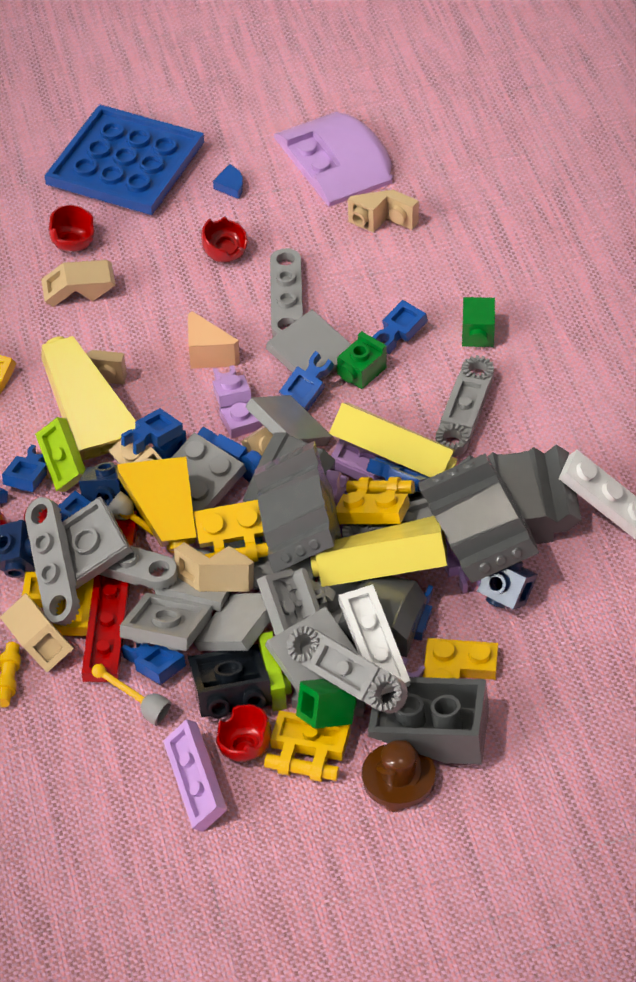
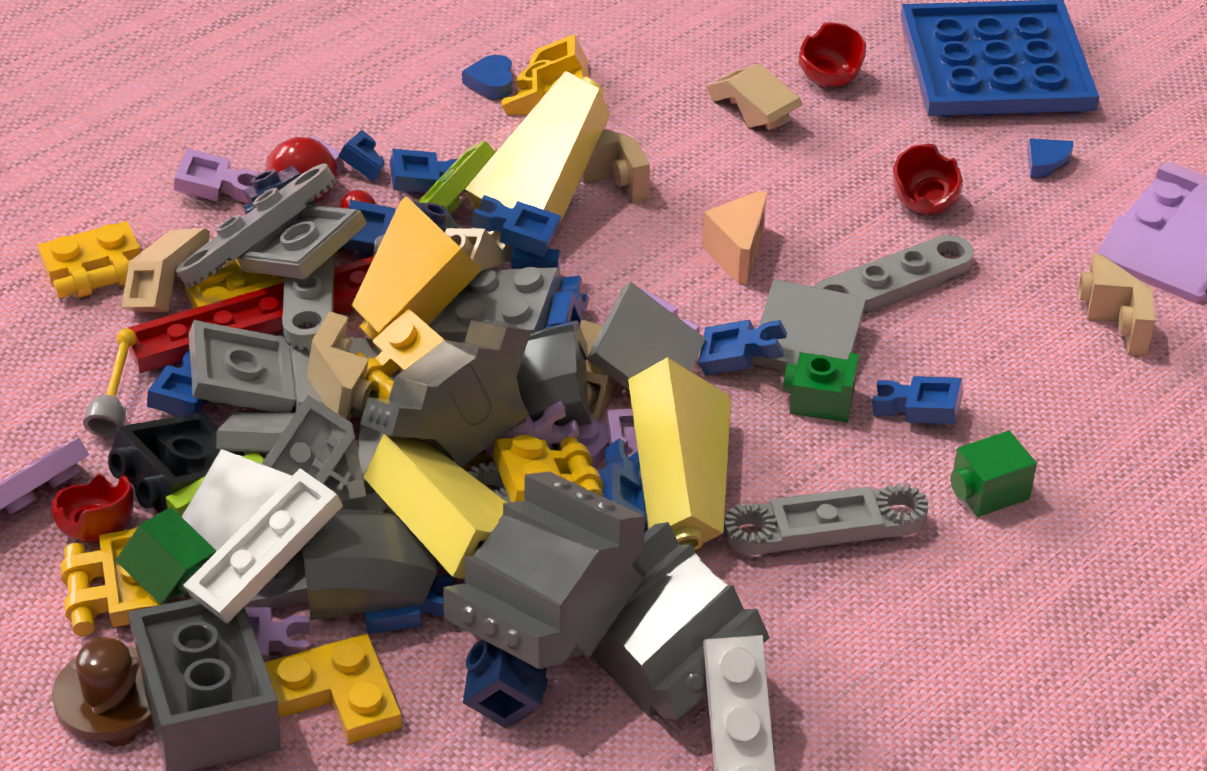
camera: 60 degrees right, 5 degrees down
lavender plate [212,365,251,407] -> none
light grey plate [286,626,407,713] -> none

